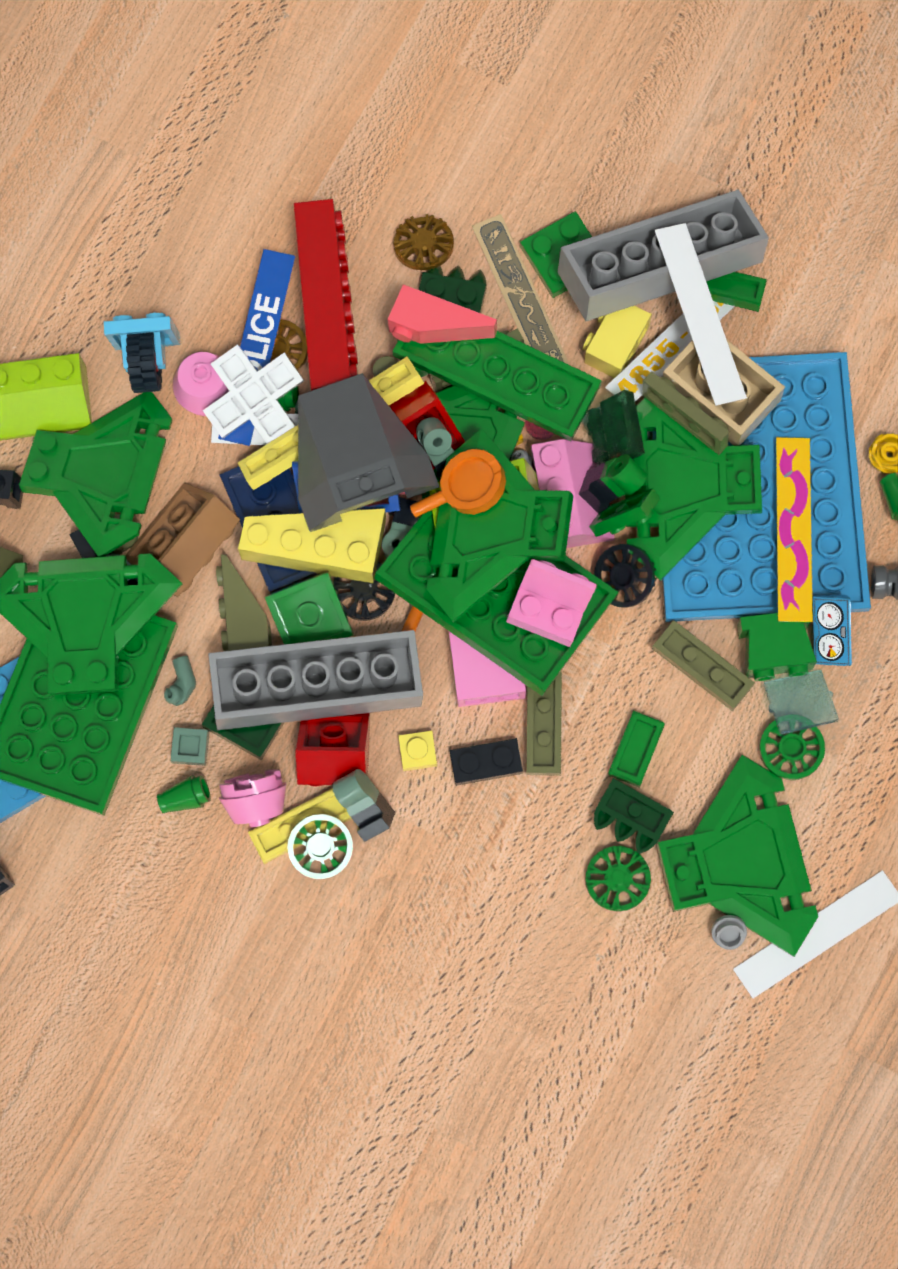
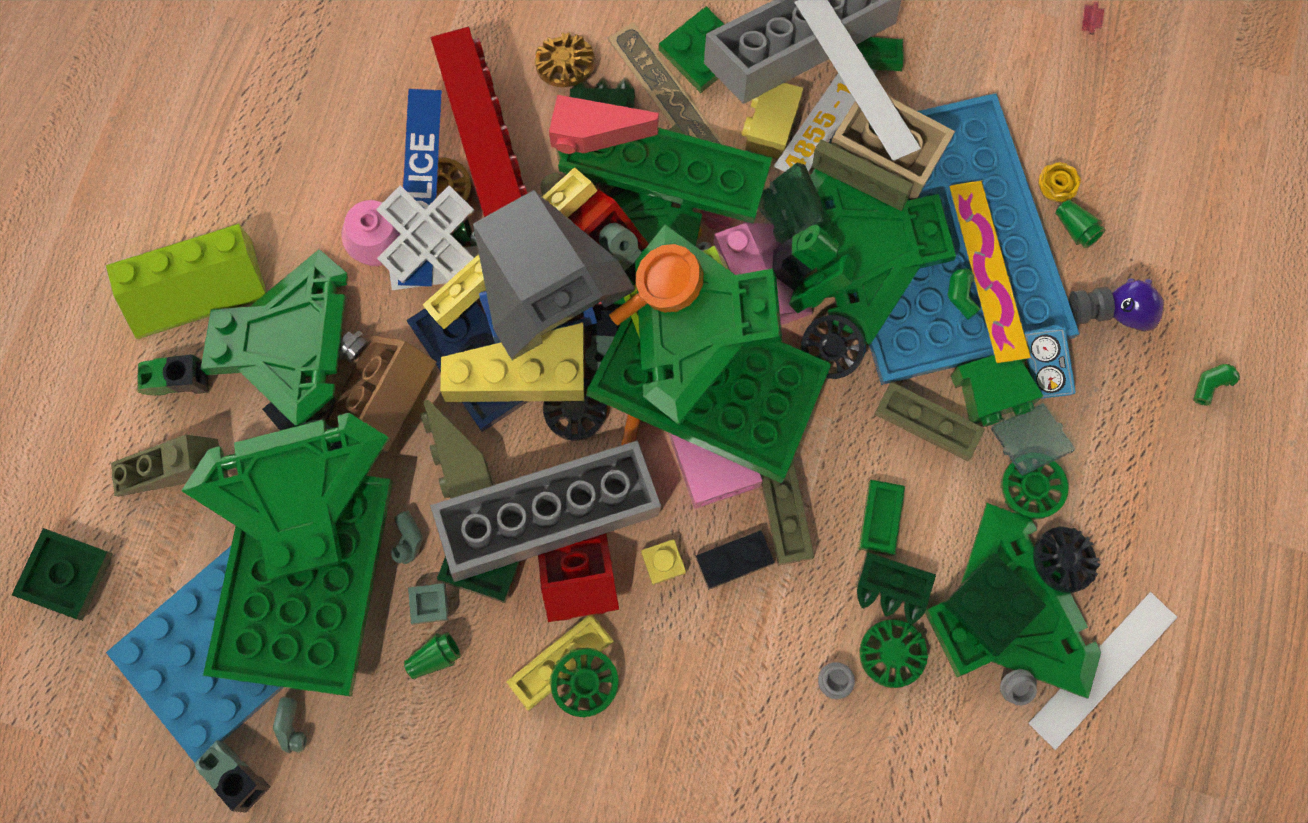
camera: 20 degrees left, 0 degrees up
plate [104,313,180,393] -> none
bright pink cone [219,769,286,827] -> none
green plate [265,571,354,645] -> none
leg [332,769,395,842] -> none
bright pink bracket [506,559,597,647] -> none
none -> sand green arm [273,698,307,753]
none -> light grey plate [339,331,368,363]
none -> light grey plate [818,662,855,699]
none -> dark green plate [942,553,1047,657]
none -> green arm [947,268,981,320]
none -> black wheel [1033,526,1100,593]

